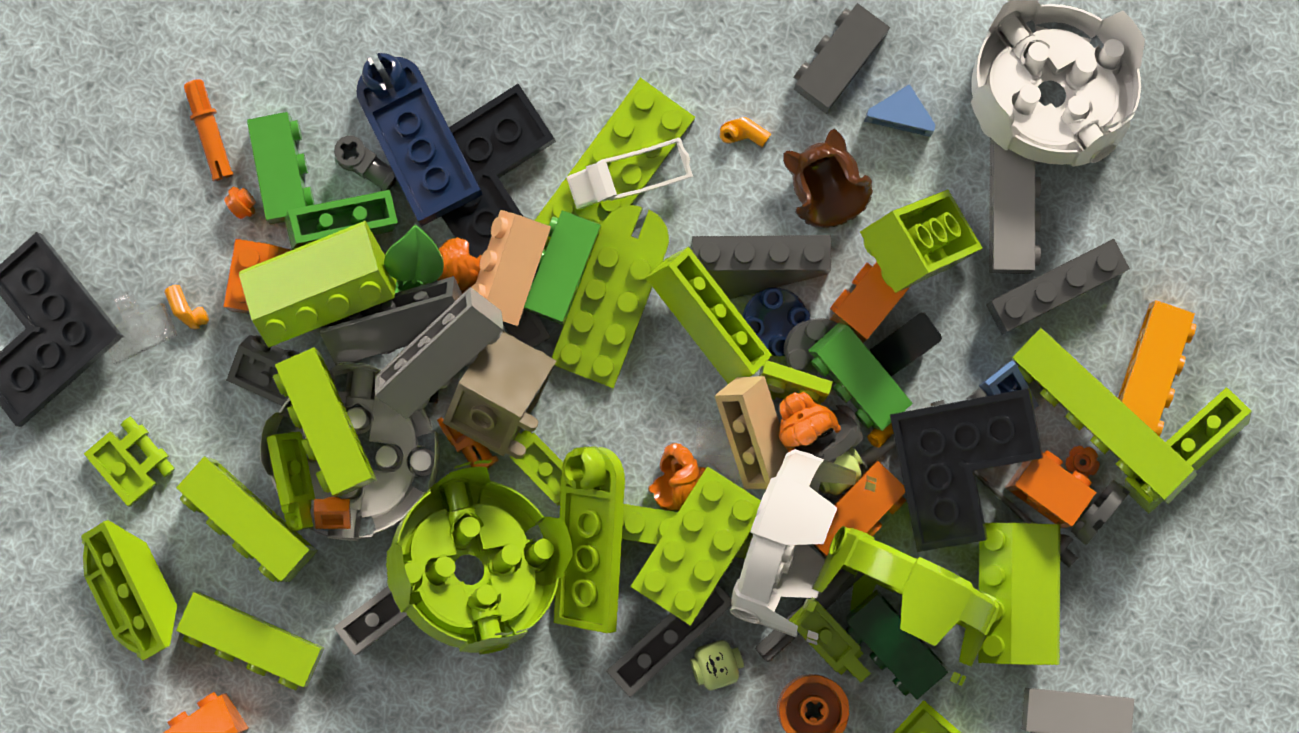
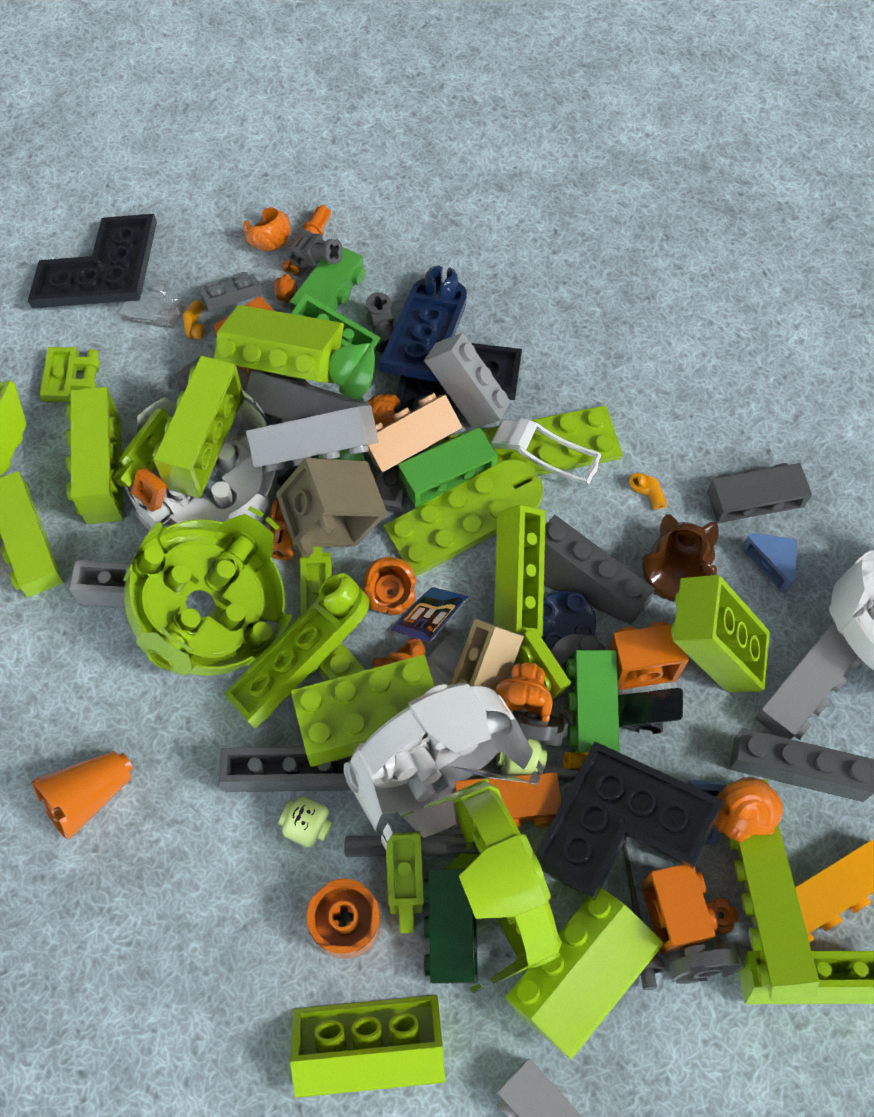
camera: 45 degrees right, 20 degrees down
none -> dark grey plate [199,272,264,311]
none -> orange hair [243,207,291,252]
none -> dark grey connector [286,230,343,268]
none -> orange hair [363,556,417,616]
none -> sticker [391,587,468,642]
none -> light grey brick [424,332,511,429]
none -> sticker [449,766,539,784]
none -> orange hair [715,776,783,843]

